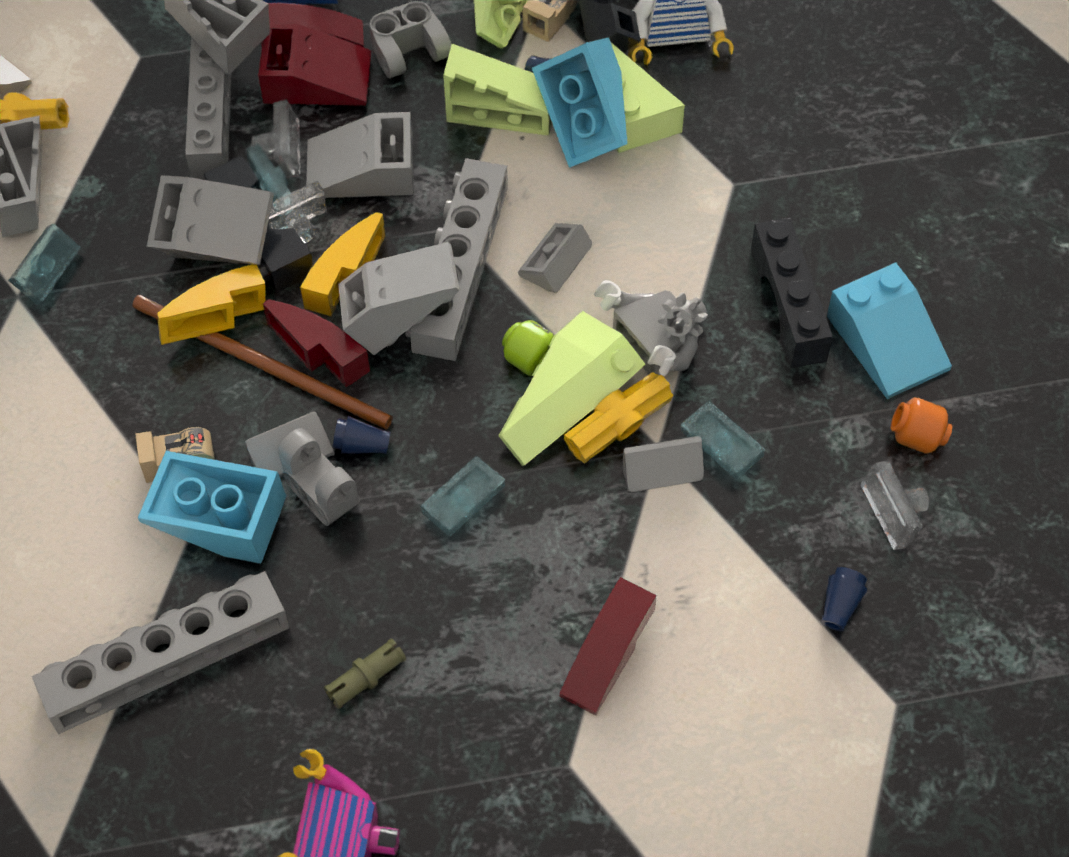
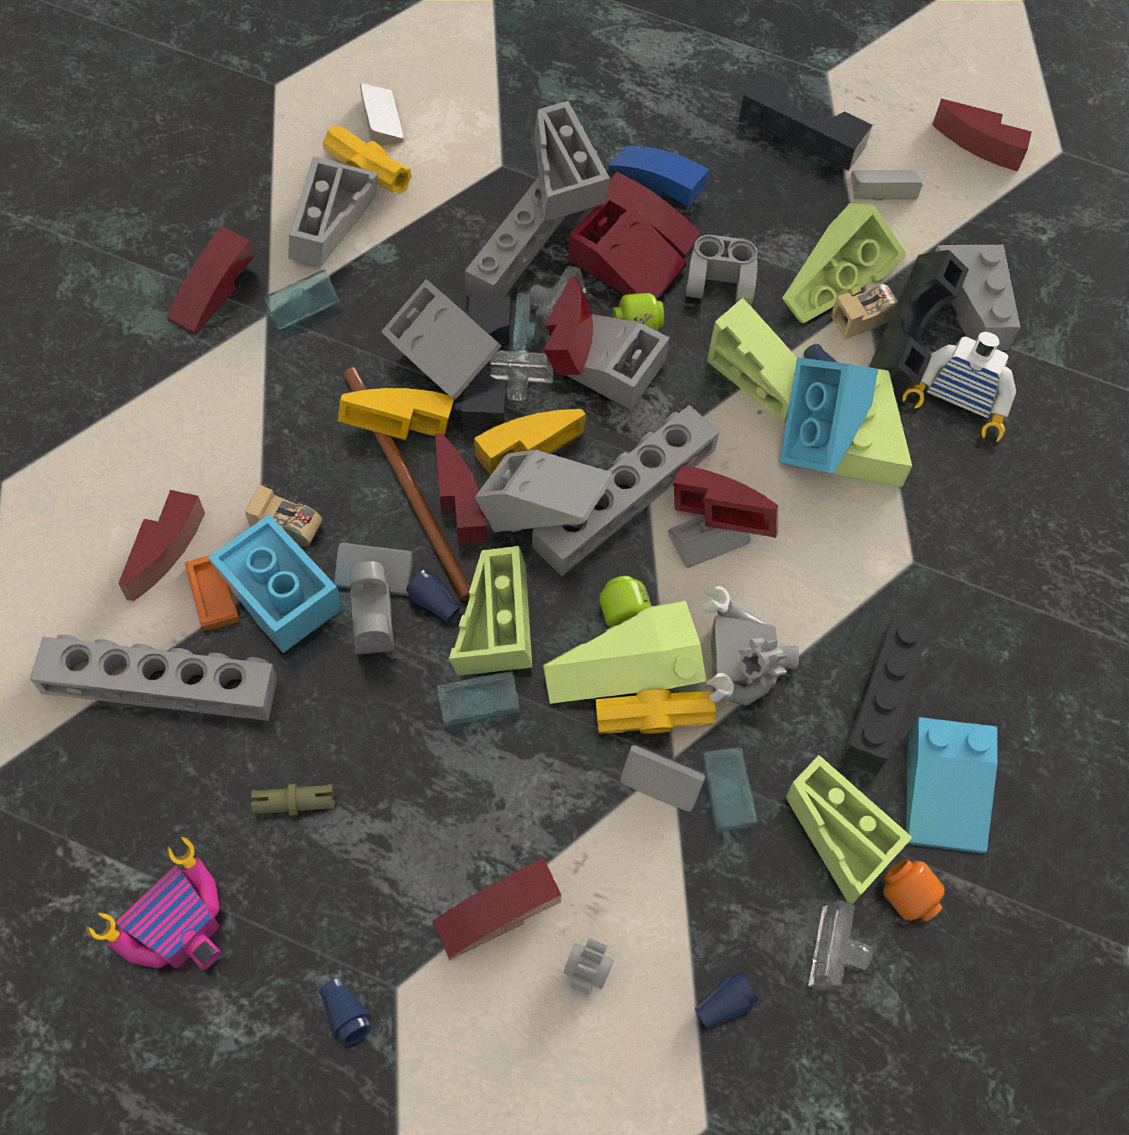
camera: 30 degrees right, 5 degrees up
none -> dark red slope [118,490,205,601]
none -> orange tile [184,555,240,632]
none -> dark blue cone [319,978,372,1046]
none -> yellowish green wedge [449,546,532,676]
none -> dark red slope [544,277,593,375]
none -> light grey gear [563,938,614,995]
none -> lime head [613,293,664,332]
none -> dark red slope [673,465,778,538]
none -> yellowish green wedge [785,755,912,907]

